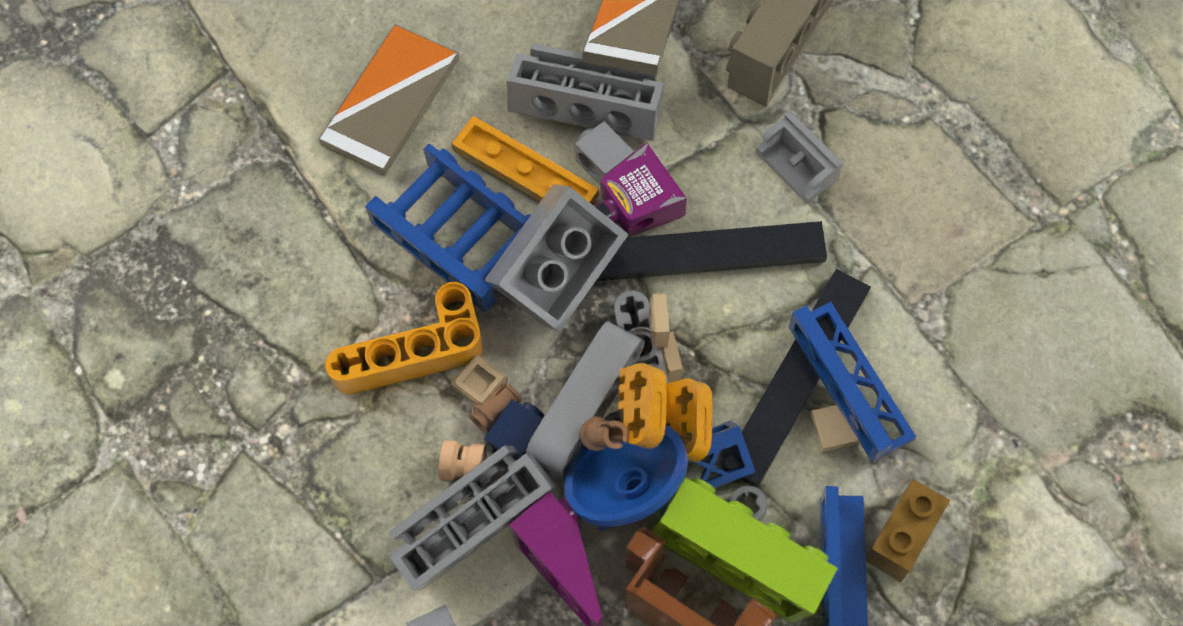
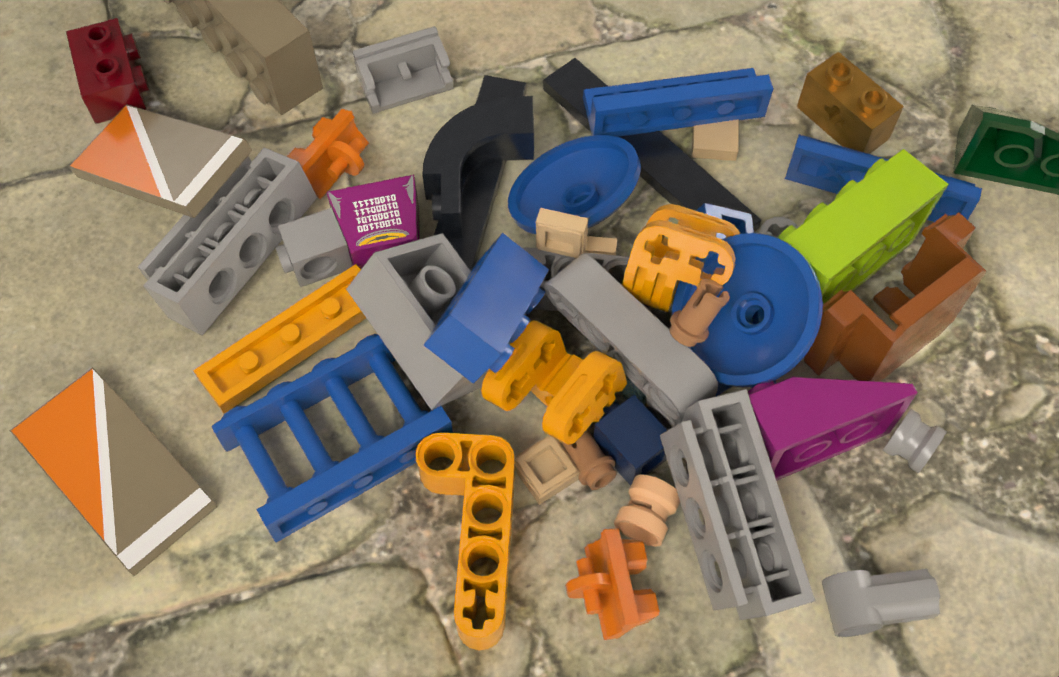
camera: 75 degrees left, 5 degrees down
none -> orange hips [287,109,369,199]
none -> black arch [422,96,534,239]
none -> blue brick [423,233,549,384]
none -> light orange piece [481,320,627,445]
none -> blue dish [508,135,641,234]
none -> orange hips [565,528,660,640]

